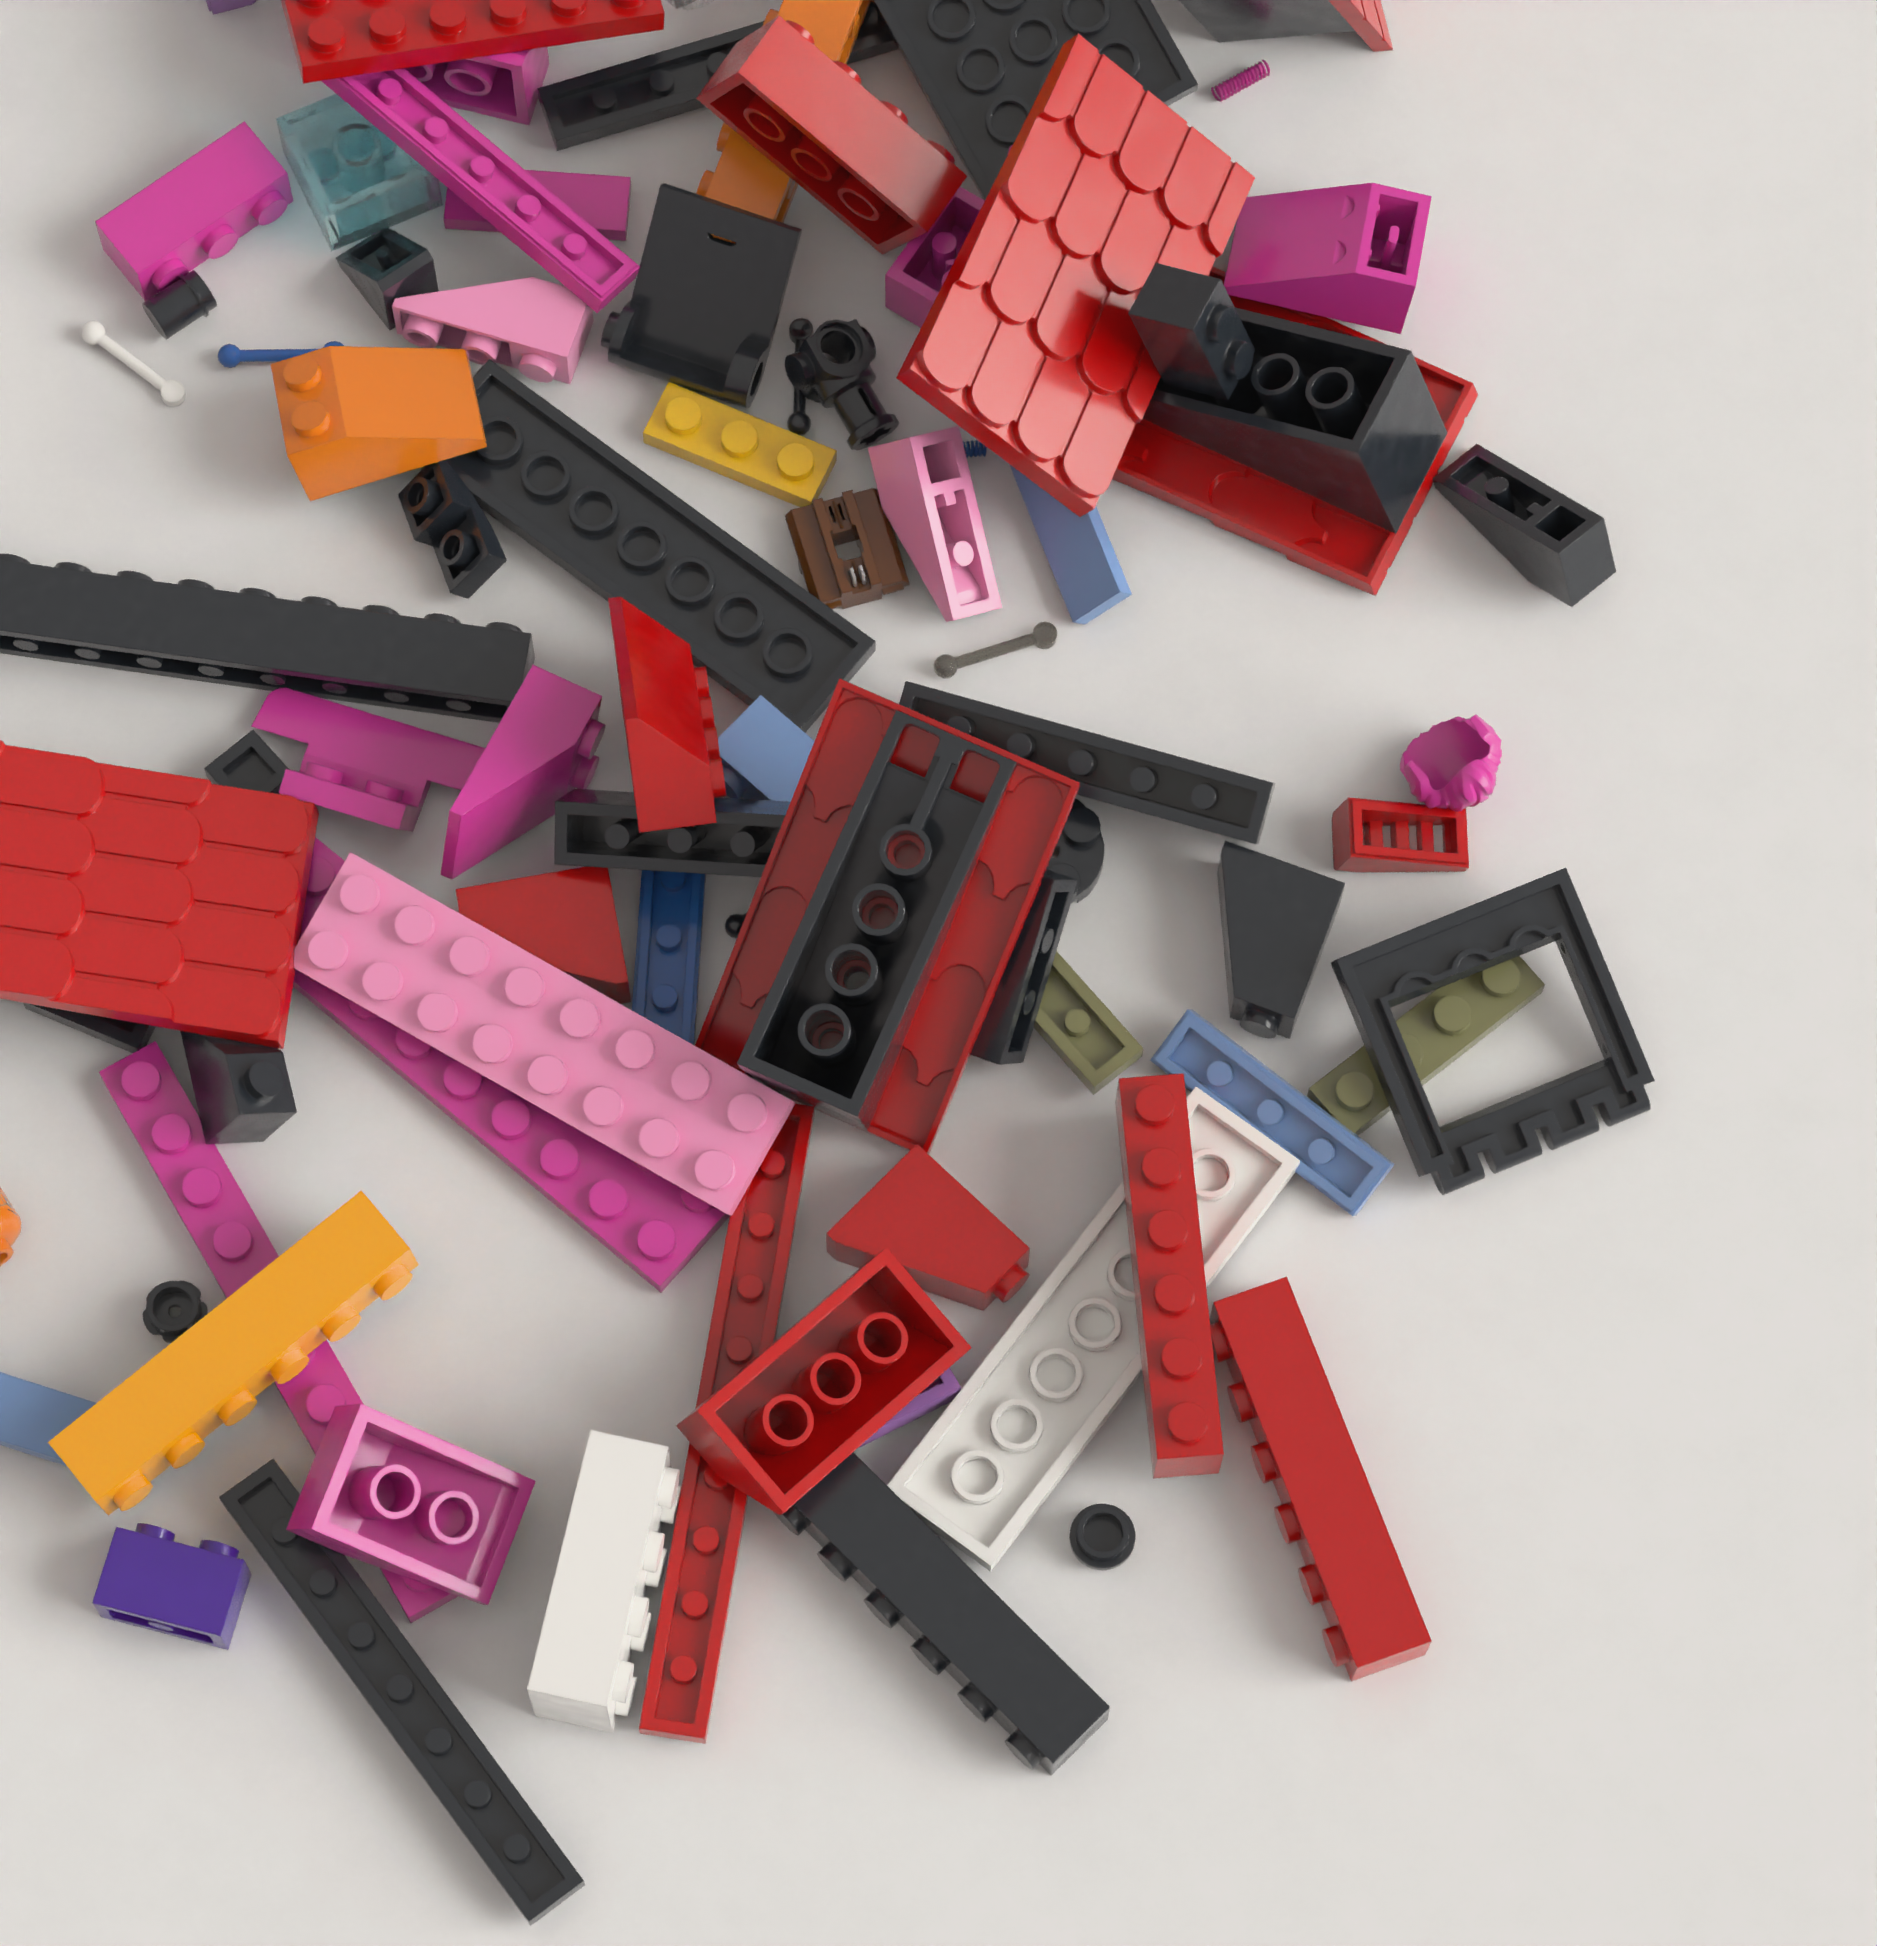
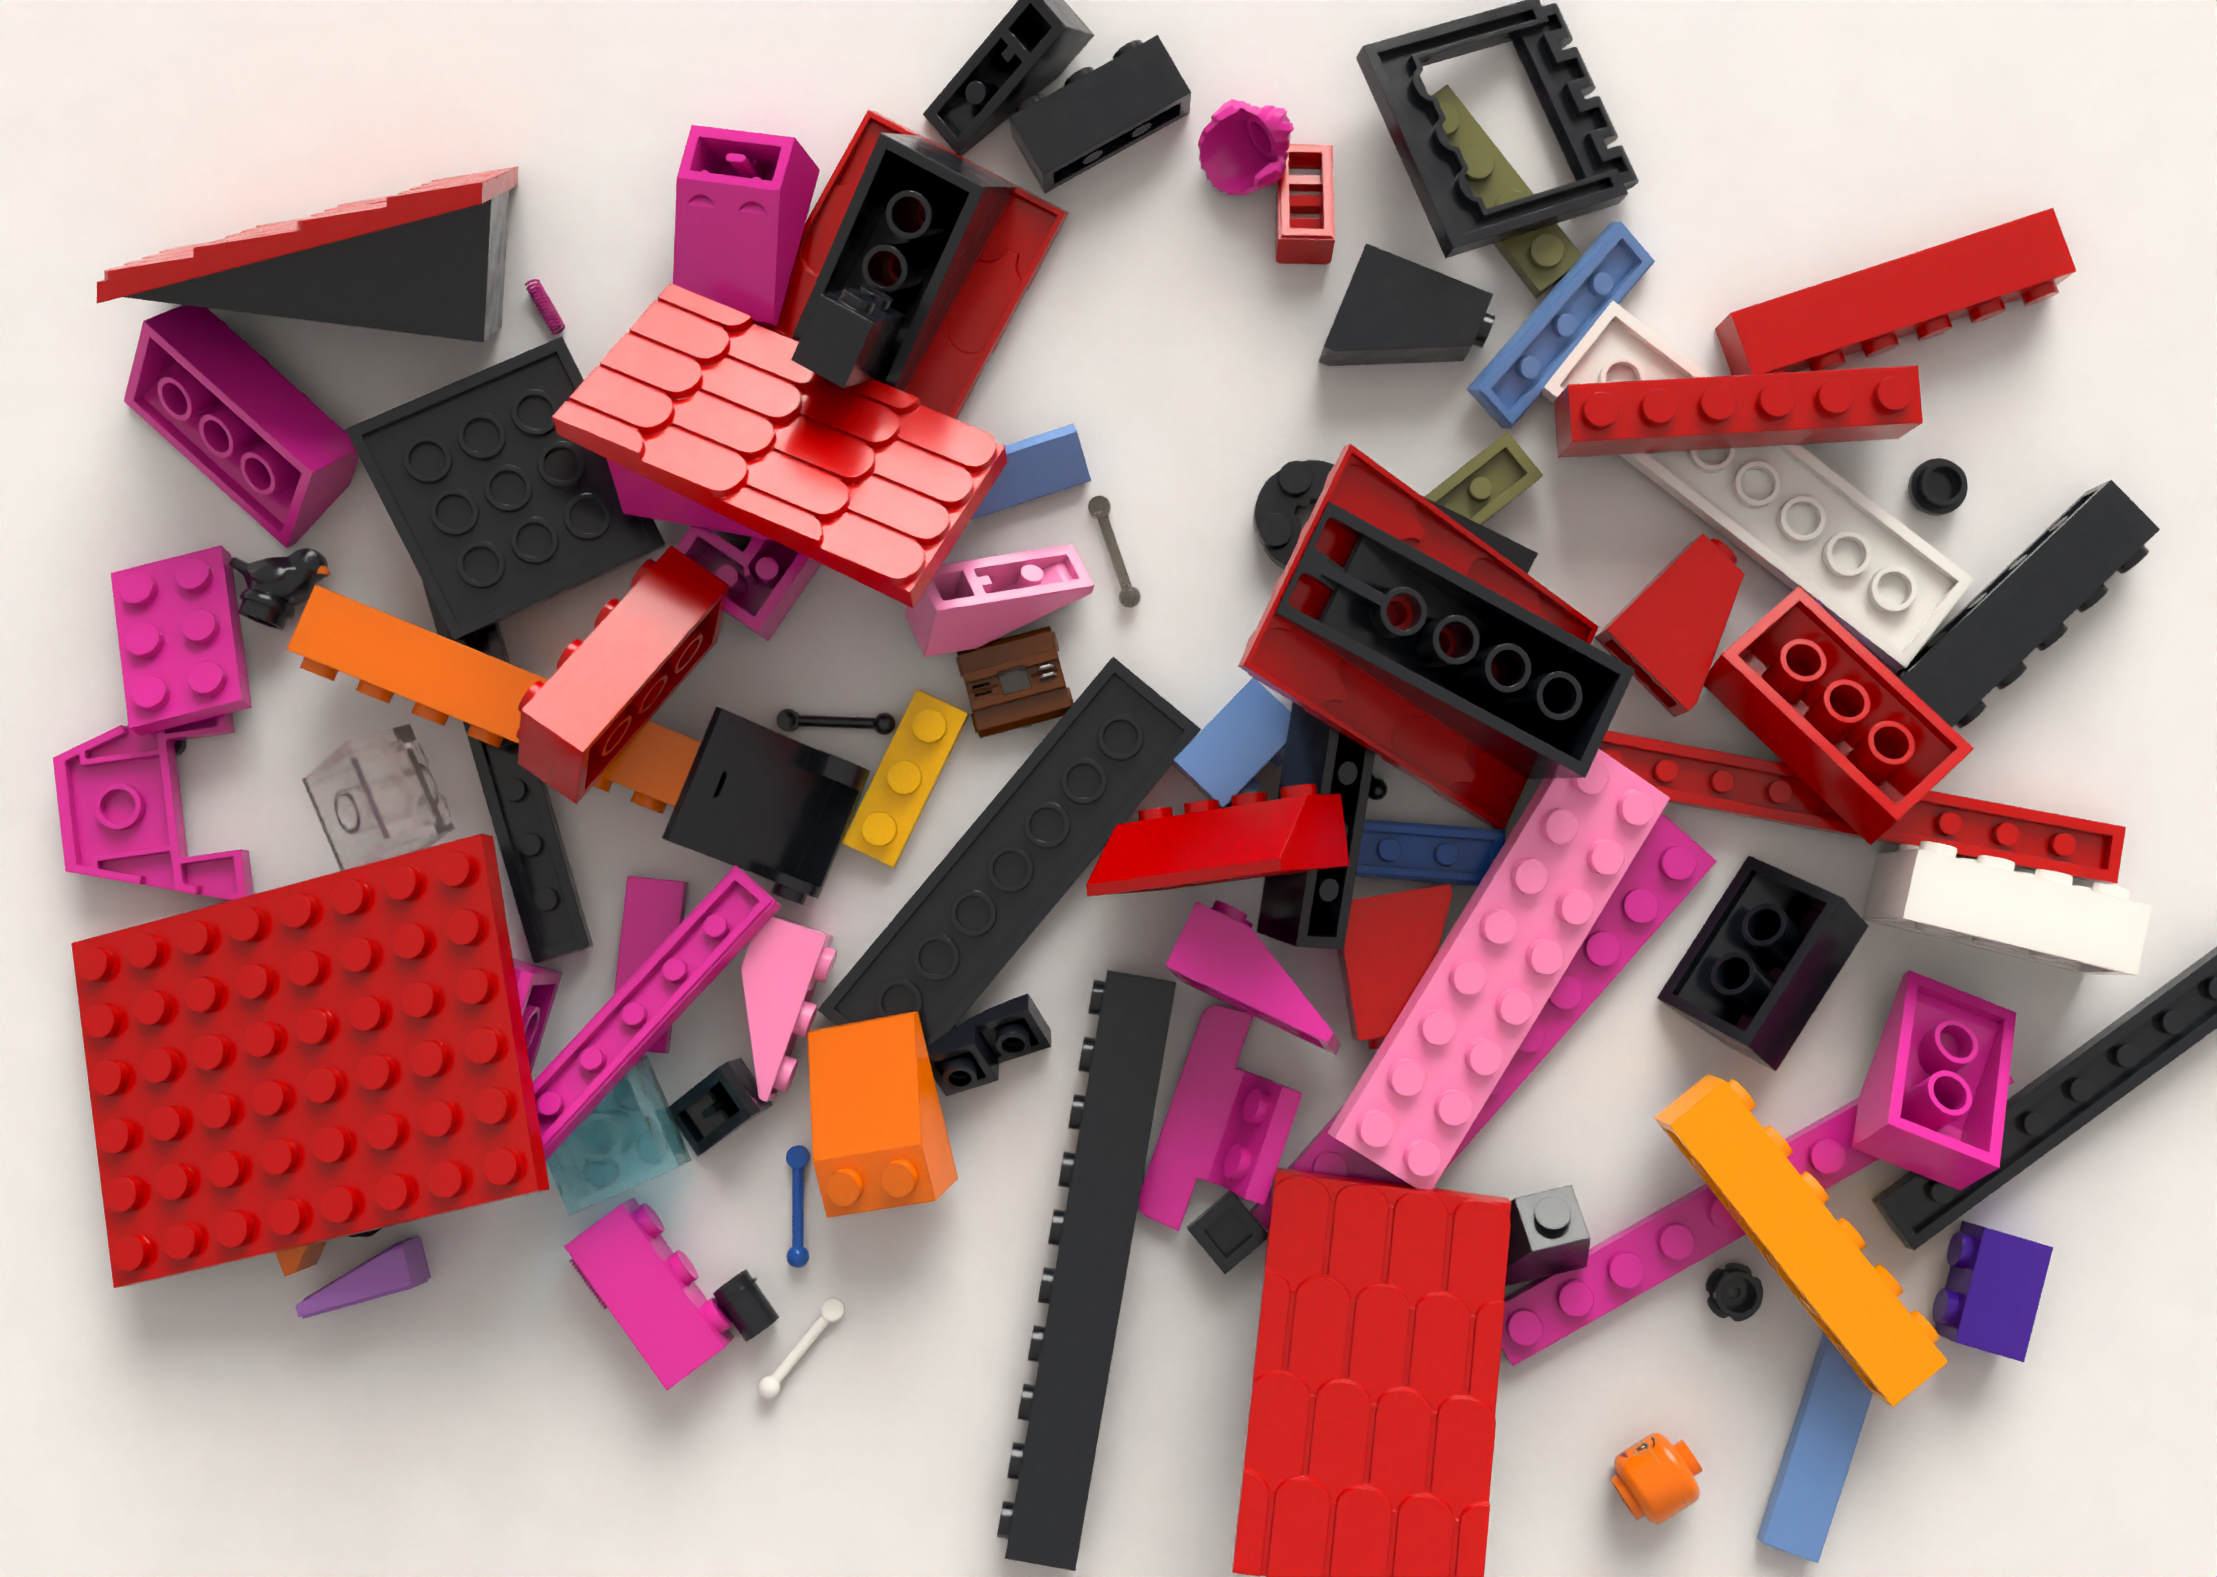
camera: 85 degrees left, 15 degrees up
black connector [785,319,899,451] -> none
black brick [899,681,1276,844] -> none
none -> black brick [1010,35,1191,193]
none -> black slope [1657,855,1868,1072]

